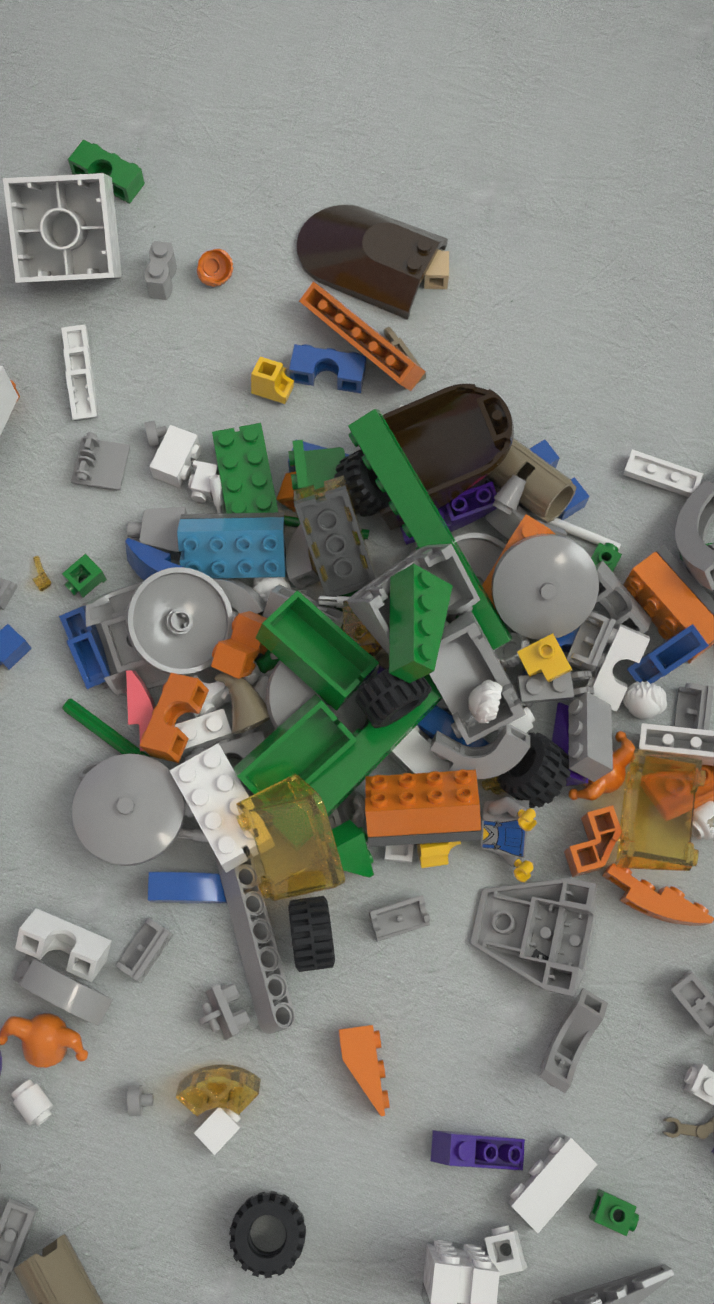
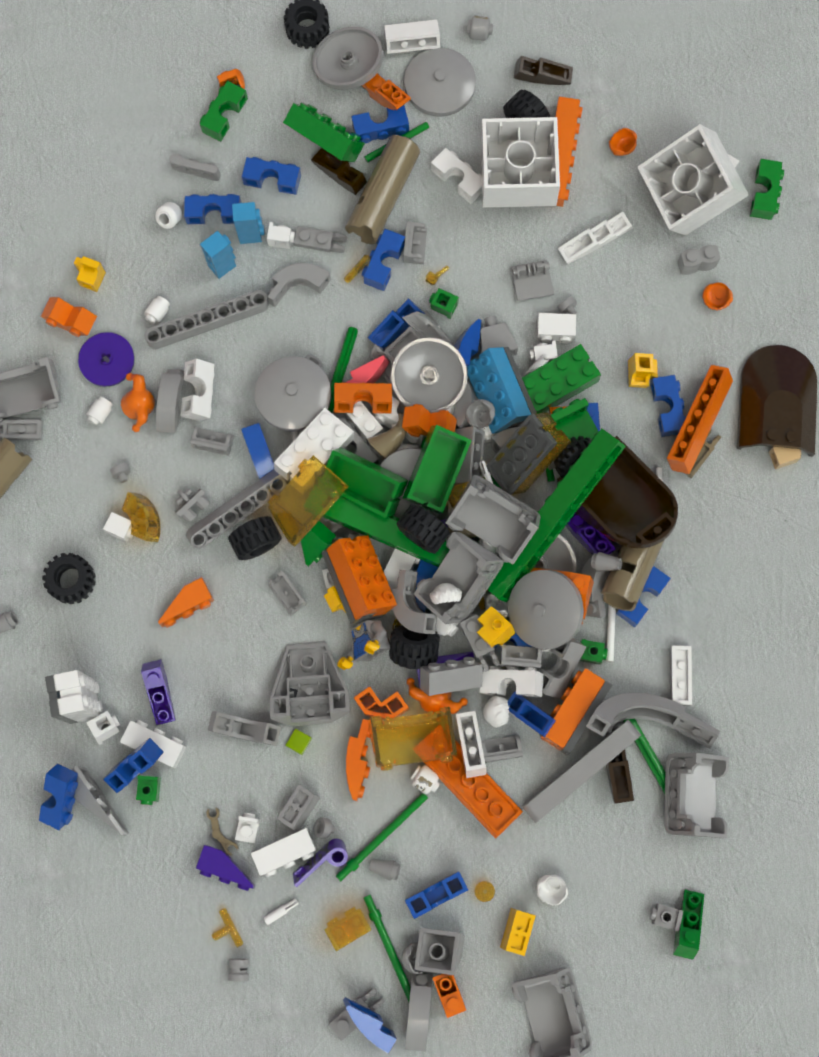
camera: 75 degrees right, 5 degrees up
green wedge [389,564,453,683] -> none
none -> blue arch [103,738,164,793]
none -> lime slope [285,728,312,755]
none -> light grey hair [465,399,495,428]

